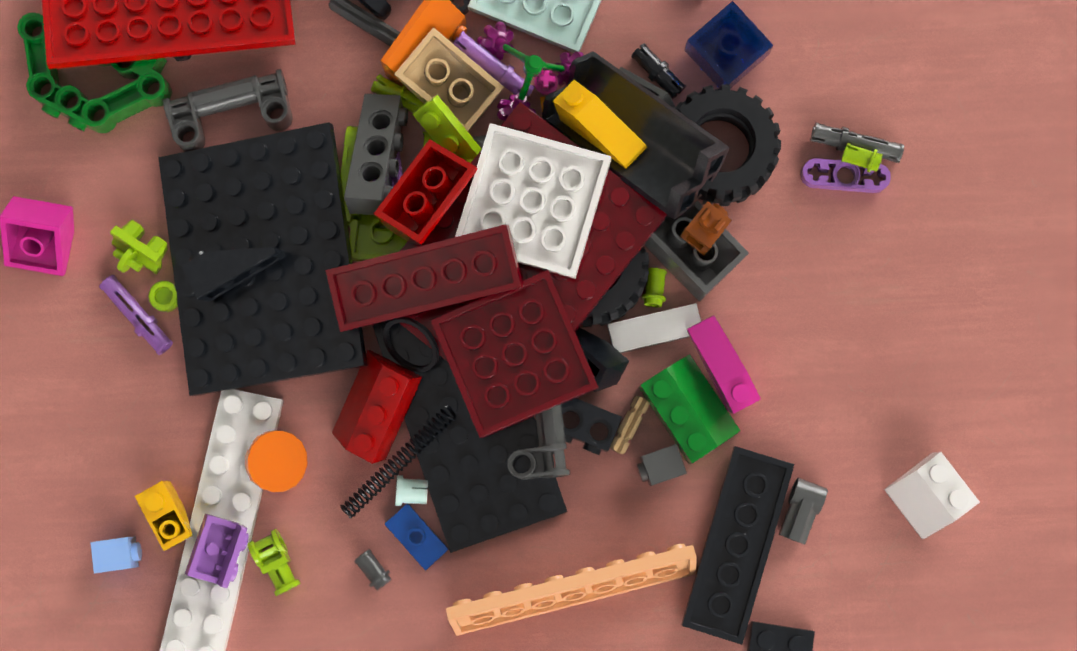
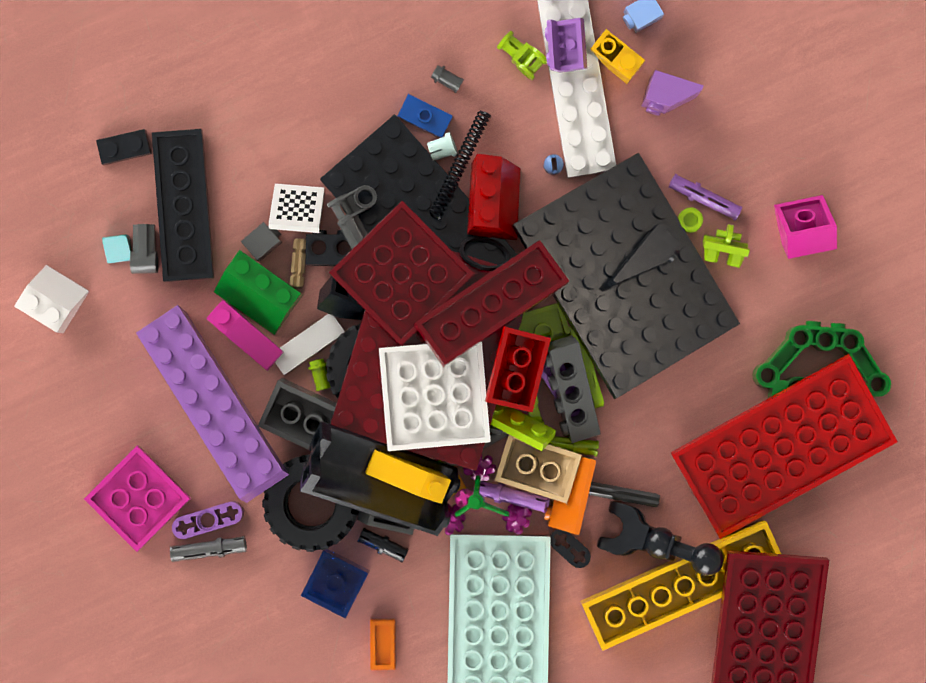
camera: 155 degrees right, 5 degrees up
dark grey piece [163,69,293,152] -> none
orange tile [245,430,307,492] -> none
light nougat plate [446,544,696,636] -> none
dark orange brick [680,201,732,255] -> none
lime pin [841,143,883,173] -> none
none -> dark pink plate [84,445,191,552]
none -> slope [102,235,132,264]
none -> medium lavender brick [136,305,289,503]
none -> white tile [269,184,325,233]
none -> medium blue hinge [544,154,564,175]
none -> medium lavender slope [641,70,704,116]

